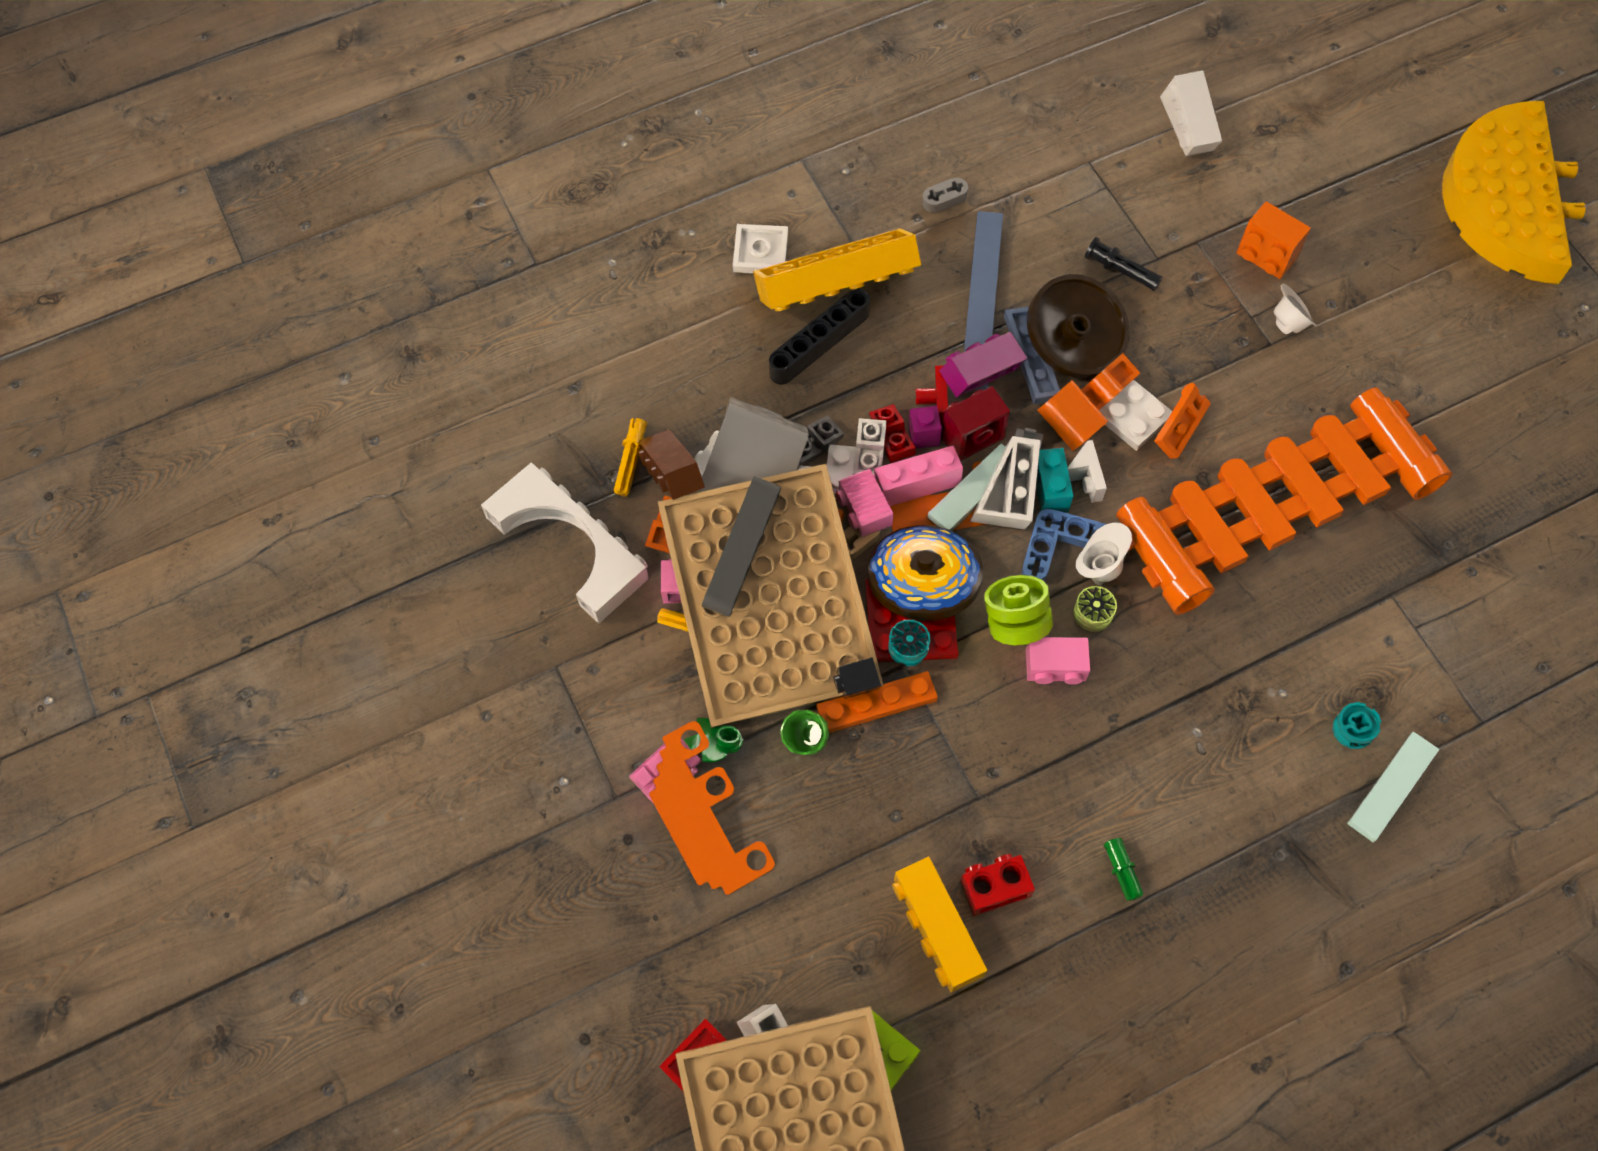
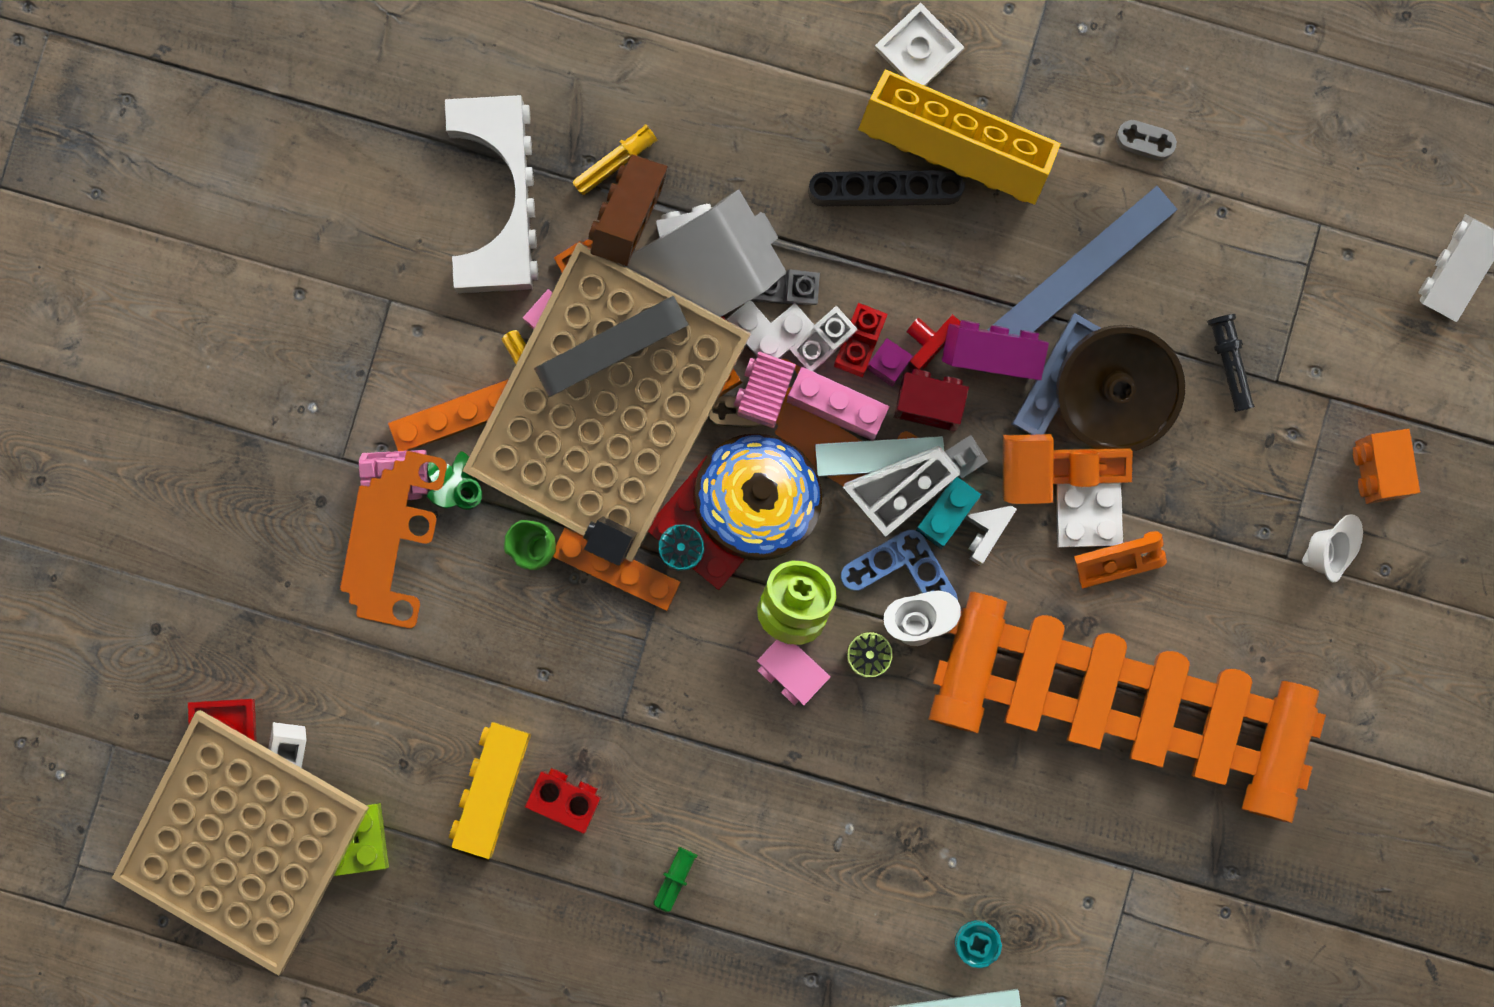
camera: 40 degrees right, 20 degrees up
none -> orange plate [388,380,508,451]

